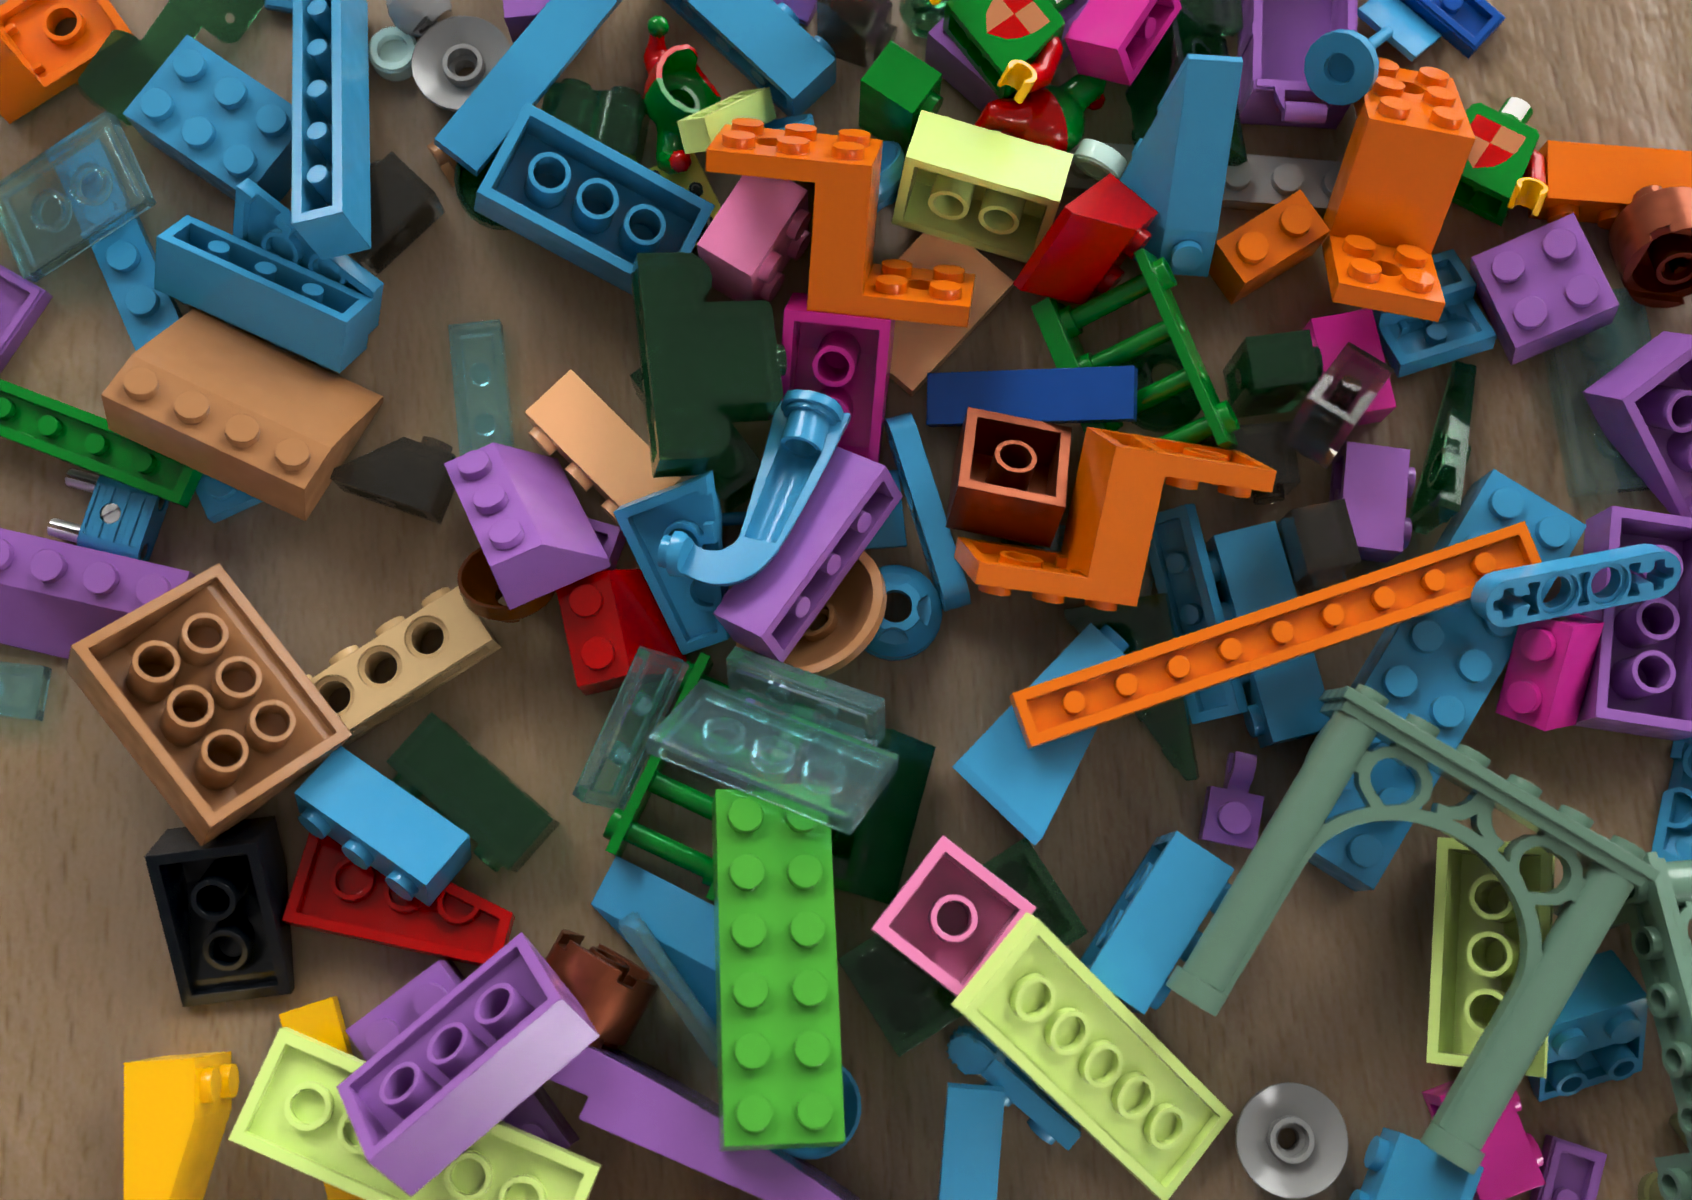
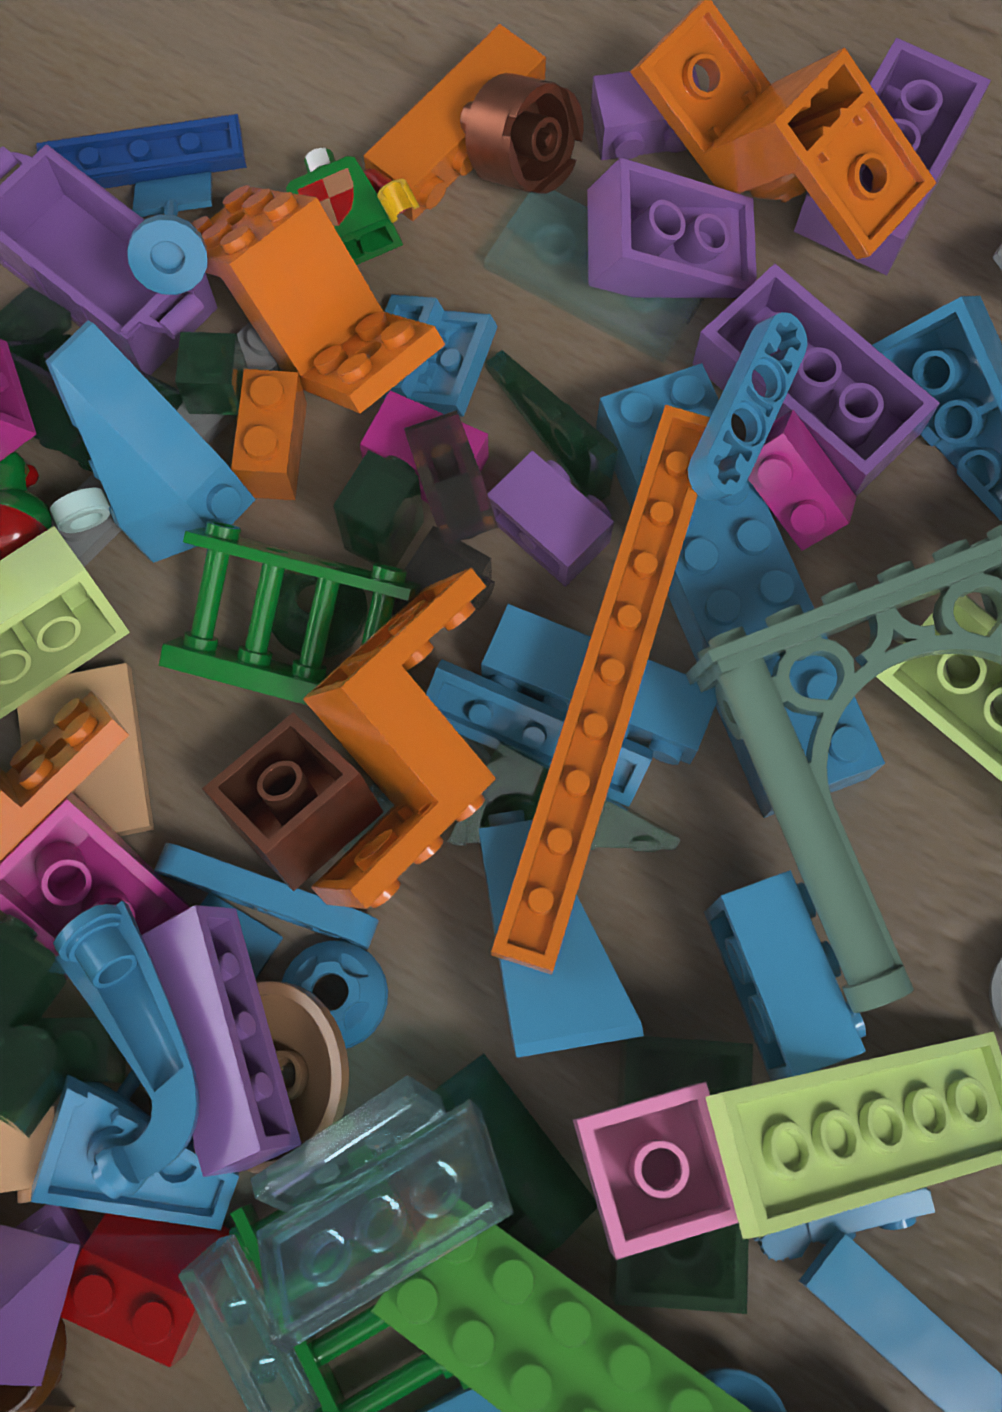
camera: 50 degrees left, 5 degrees down
blue tile [926,365,1138,427] -> none
red slope [1013,173,1159,305] -> none
medium lavender plate [1198,751,1264,850] -> none
clear smoke brick [1276,498,1361,596] -> none
medium lavender brick [1469,213,1620,366] -> none
none -> clear green brick [175,332,248,415]

